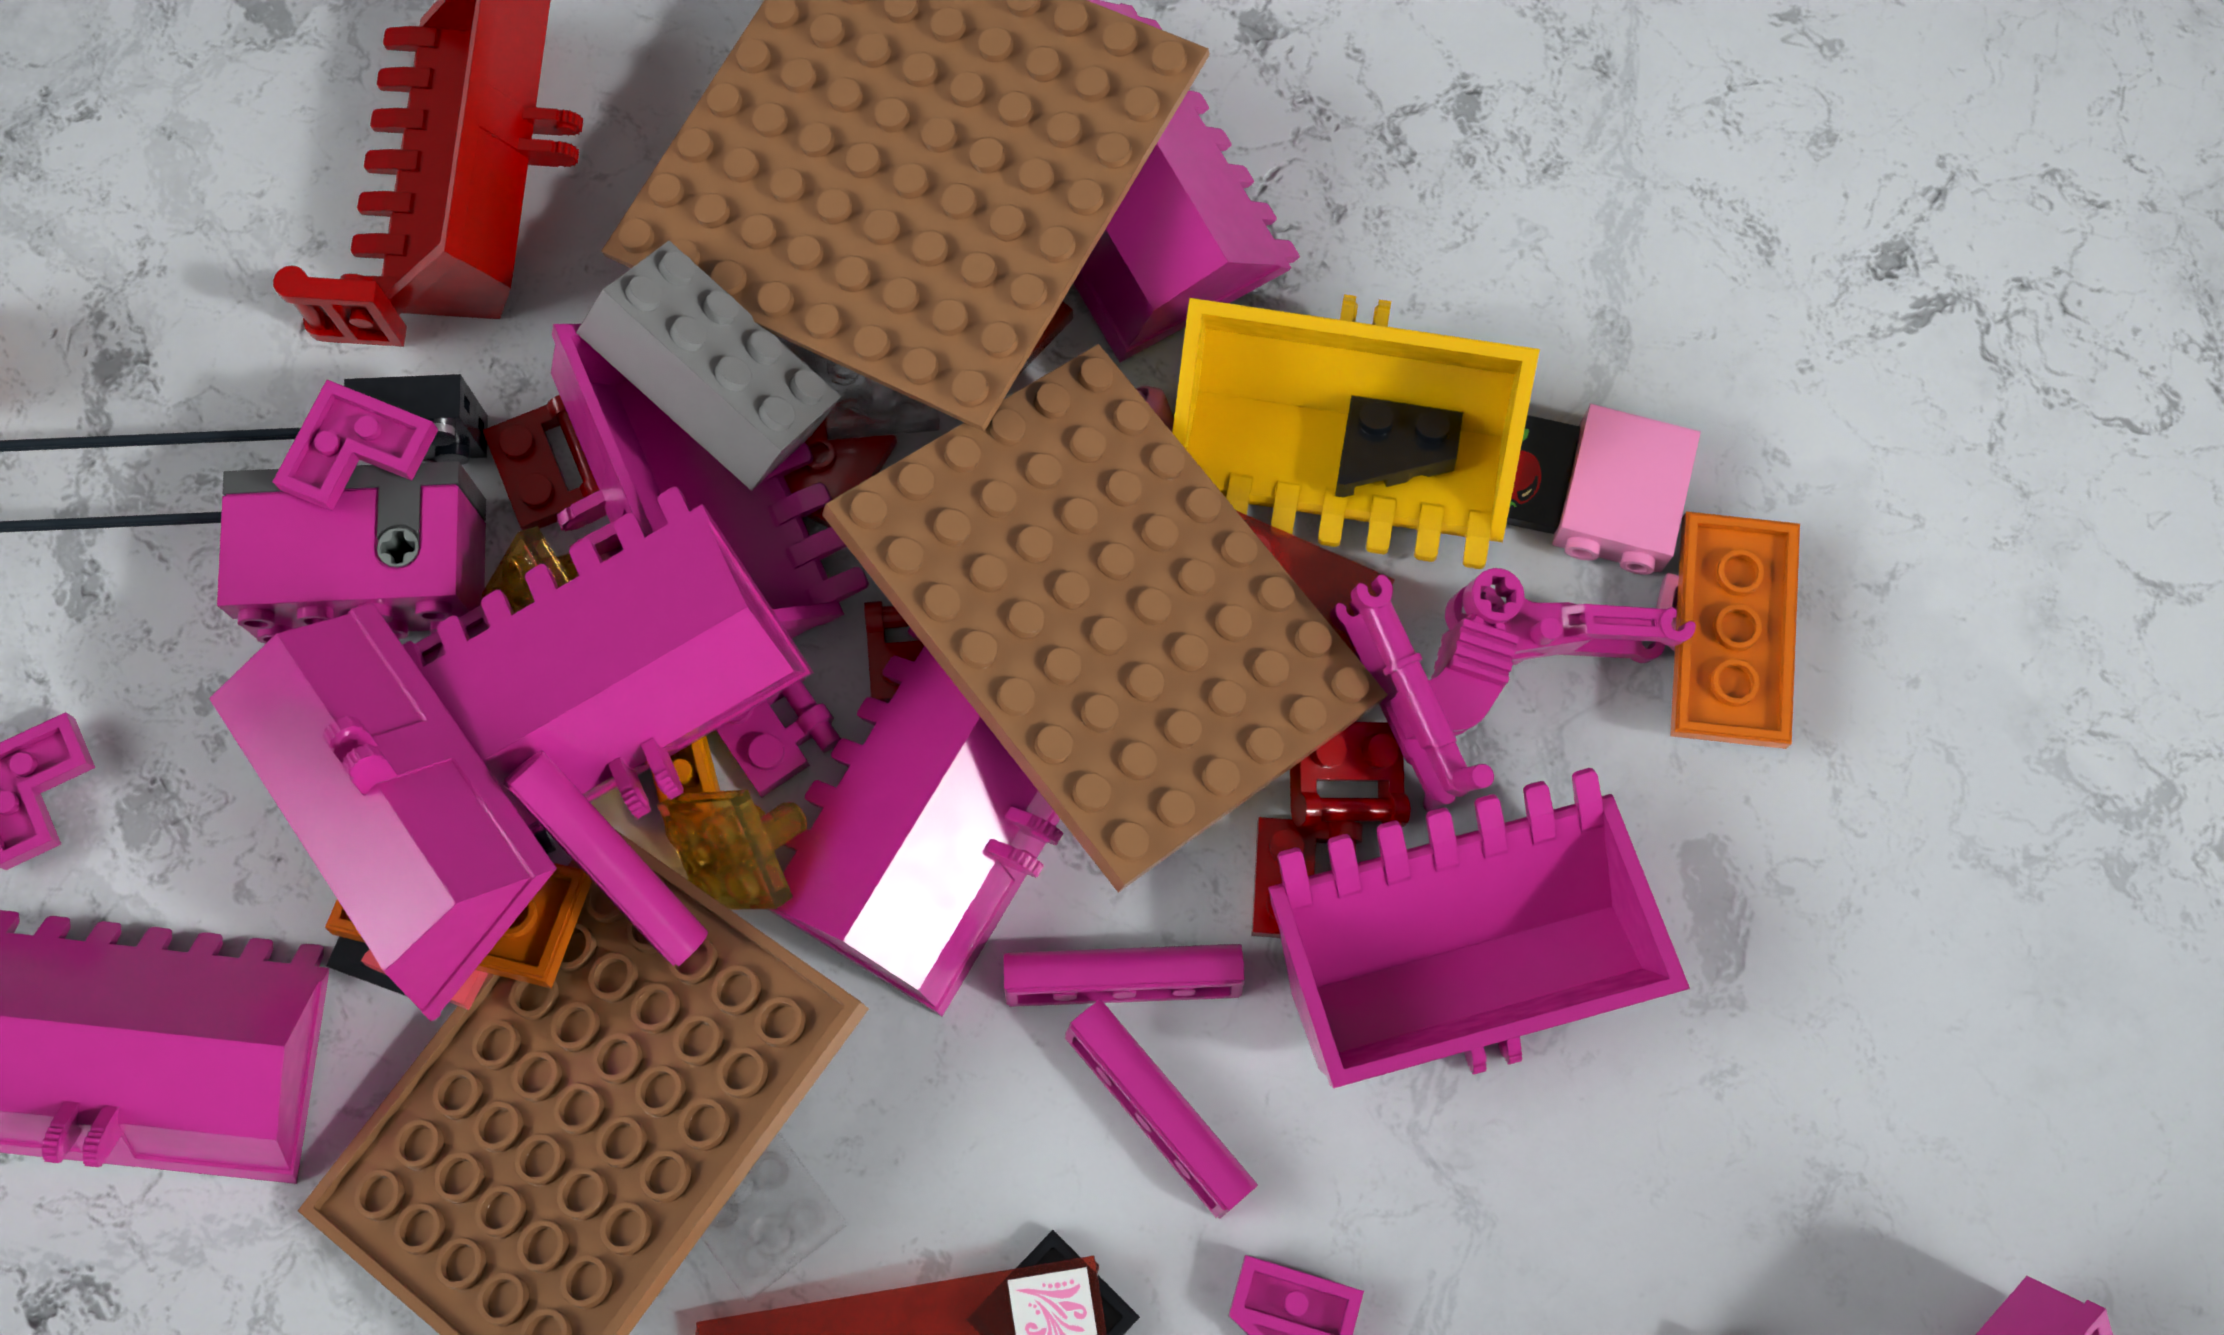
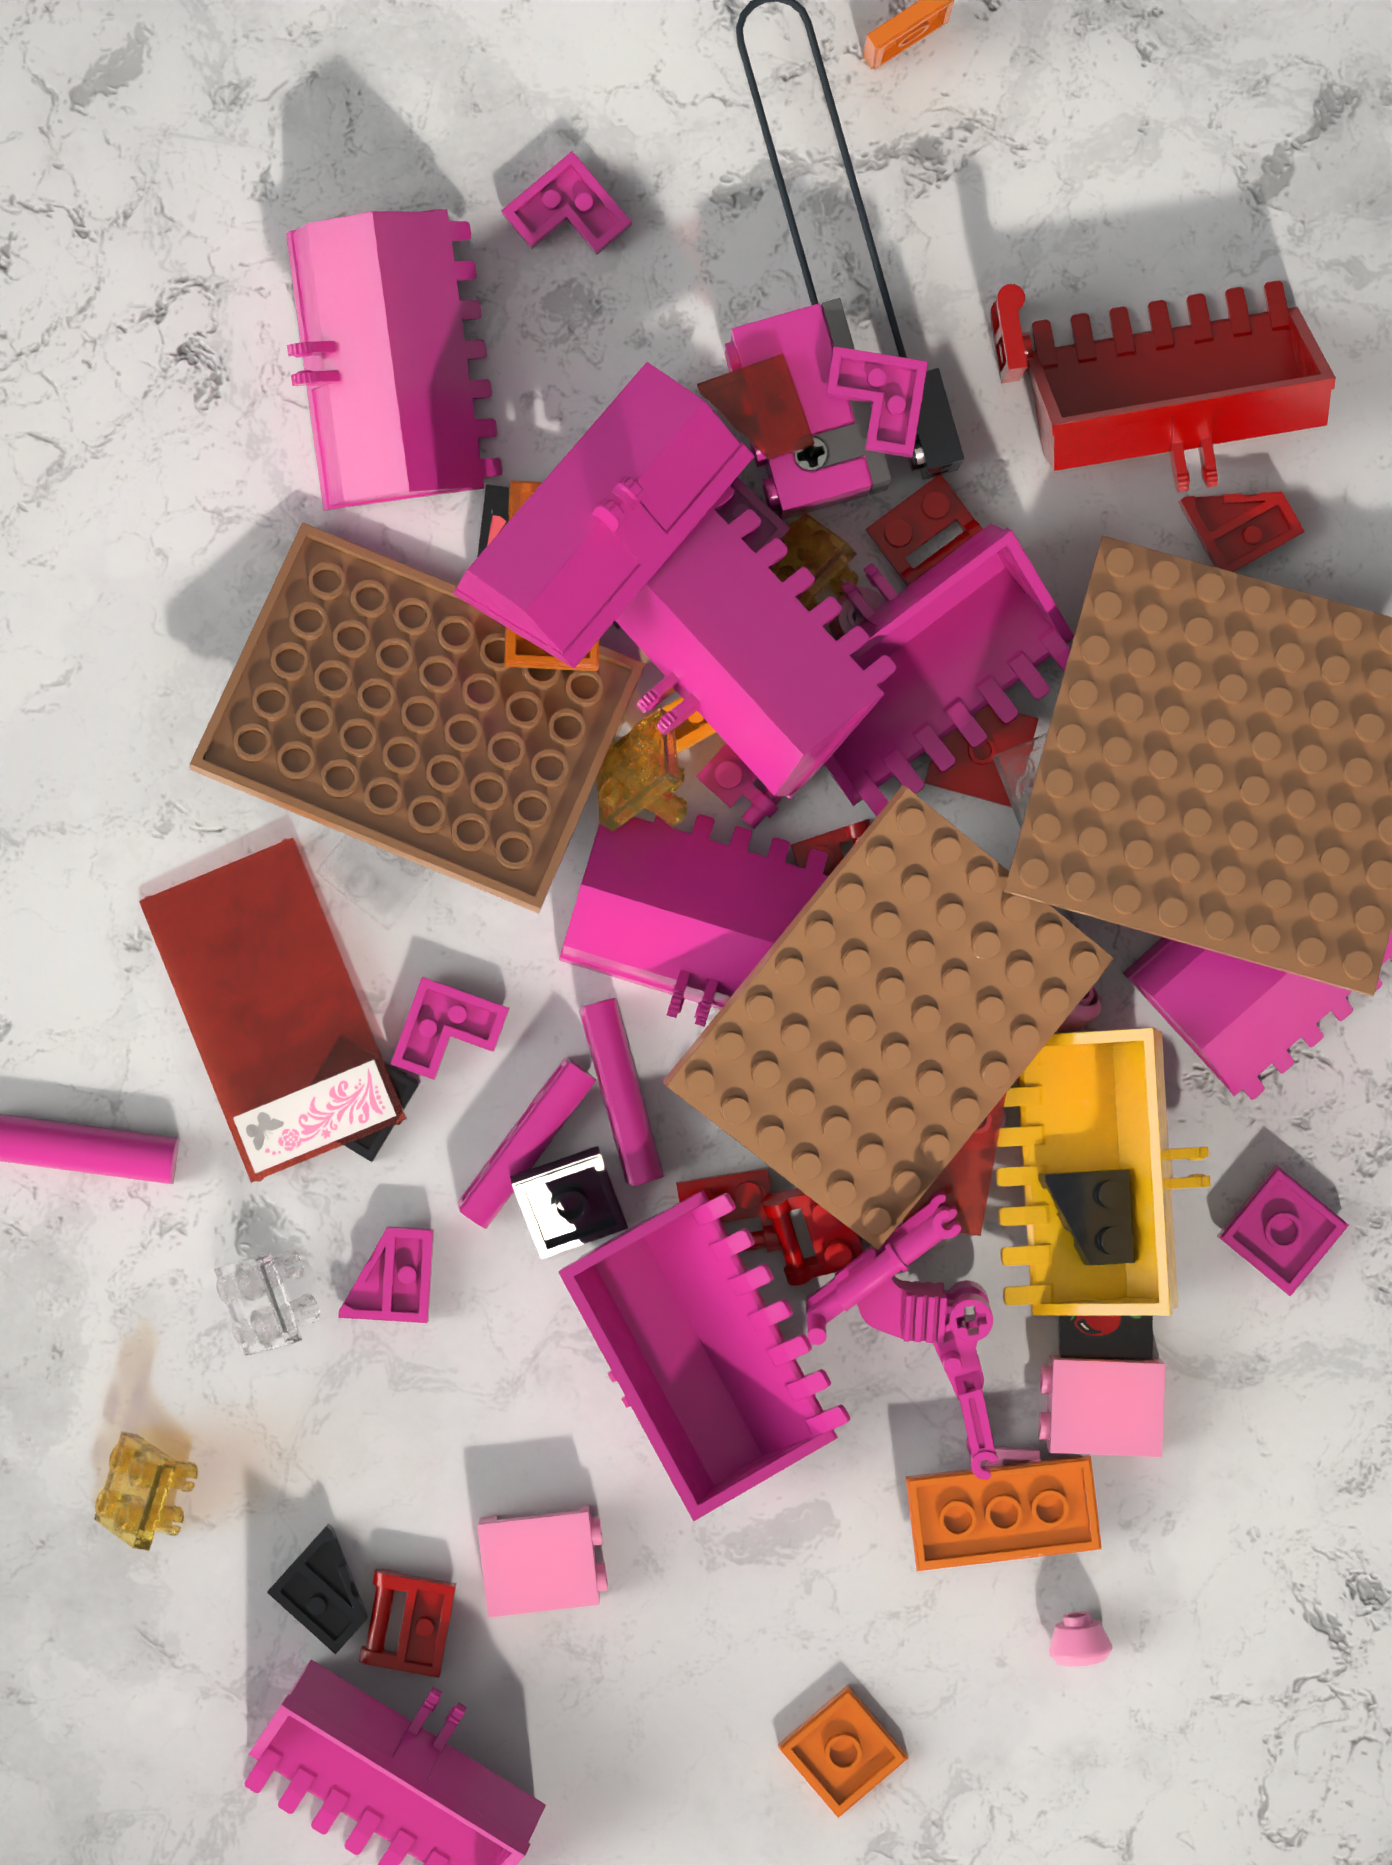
camera: 80 degrees right, 15 degrees up
dark pink brick [503,750,708,967] -> none
light grey brick [576,241,841,491] -> none
none -> dark pink plate [391,977,510,1080]
none -> bright pink panel [477,1506,608,1618]
none -> black tile [510,1146,628,1259]
none -> clear red wing [697,354,815,461]
none -> orange tile [778,1685,908,1818]
none -> bright pink cone [1049,1612,1113,1666]
none -> red wing [1178,491,1305,572]
none -> dark pink plate [1217,1165,1349,1296]

